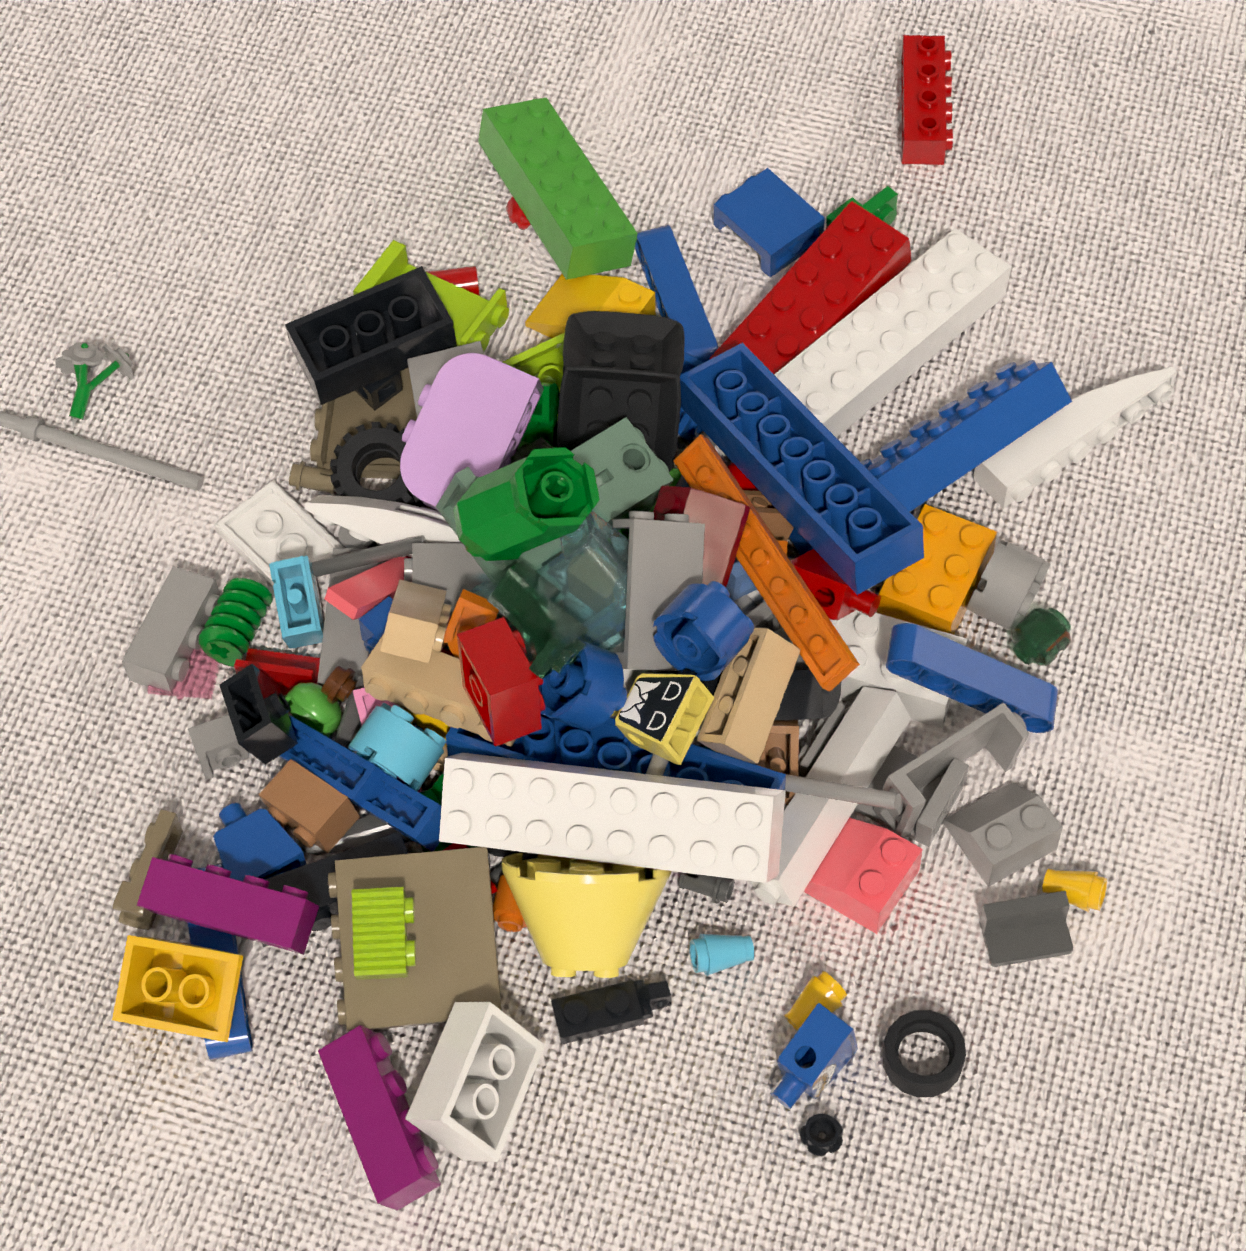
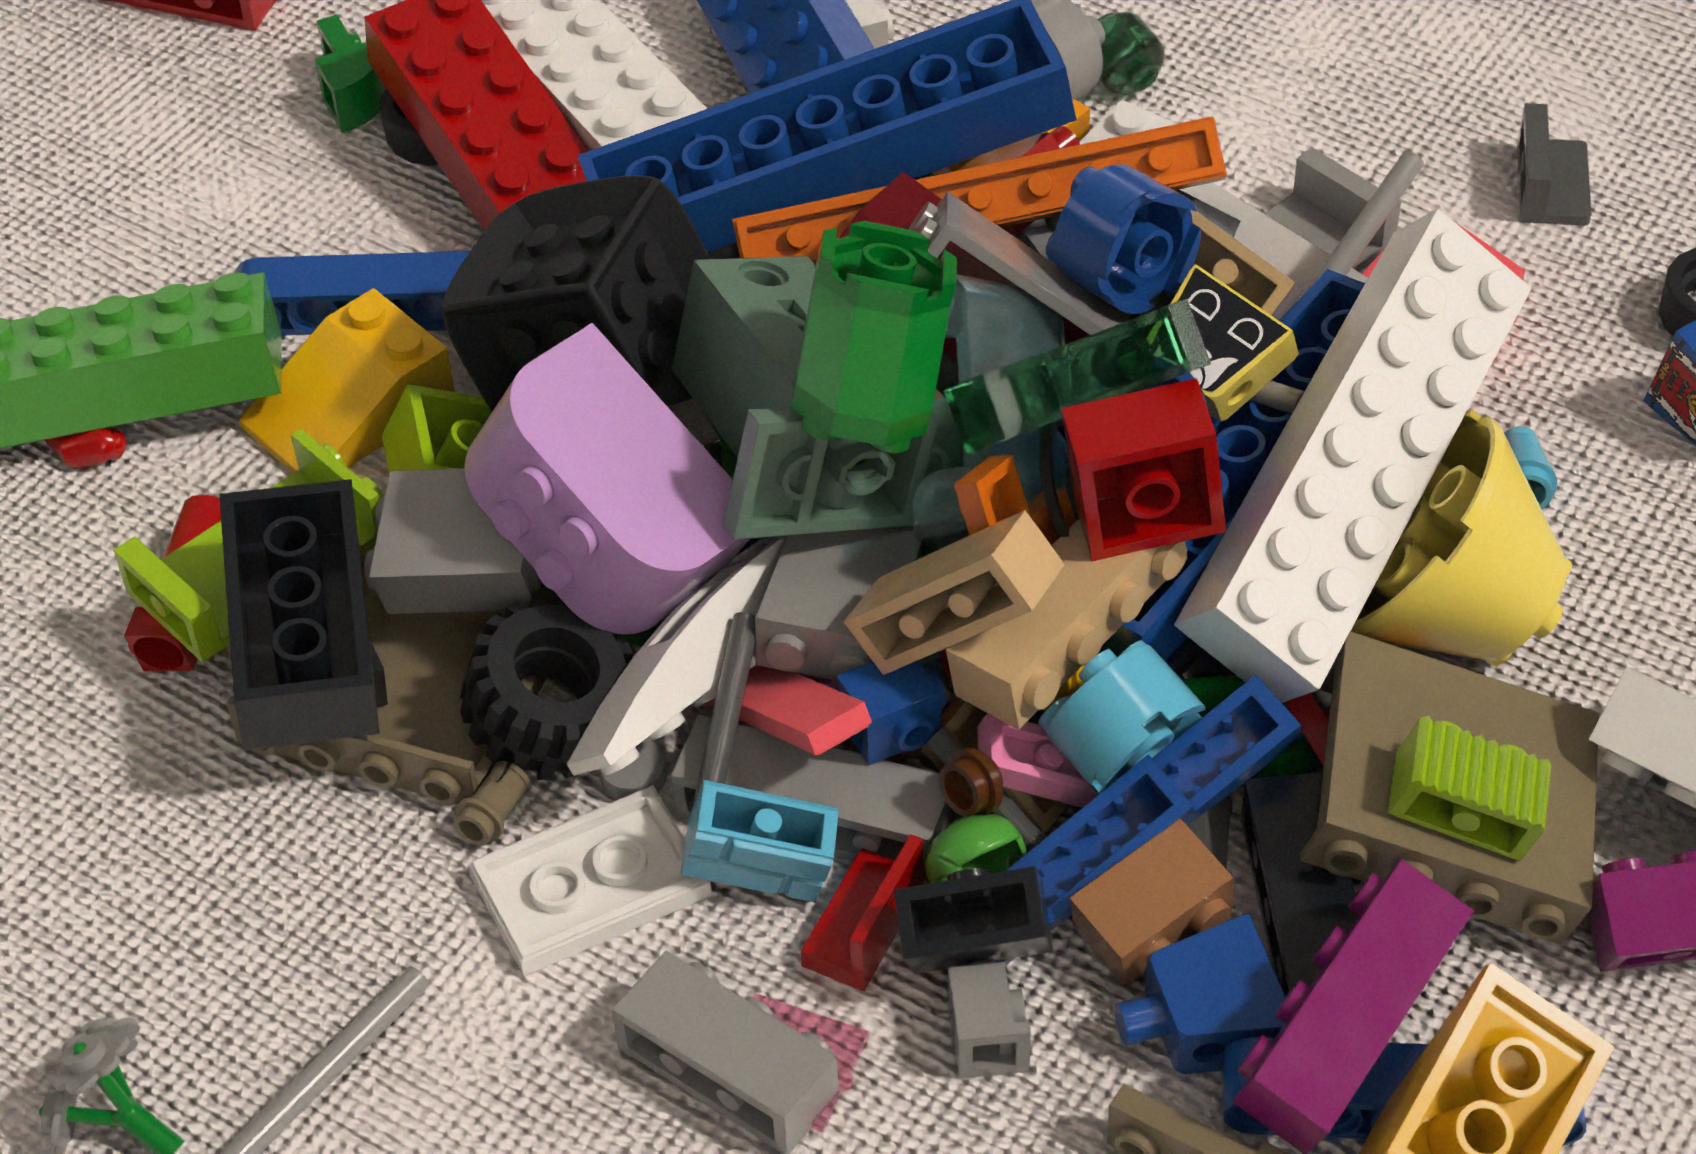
camera: 75 degrees left, 10 degrees down
green piece [198,578,273,667] -> none
black hinge [551,980,672,1044] -> none
blue panel [714,168,825,278] -> none
yellow cone [784,971,847,1031] -> none
light grey panel [873,703,1029,838] -> none
beam [886,623,1058,733] -> none
light grey slope [943,783,1063,887] -> none
yellow cone [1042,868,1107,912] -> none

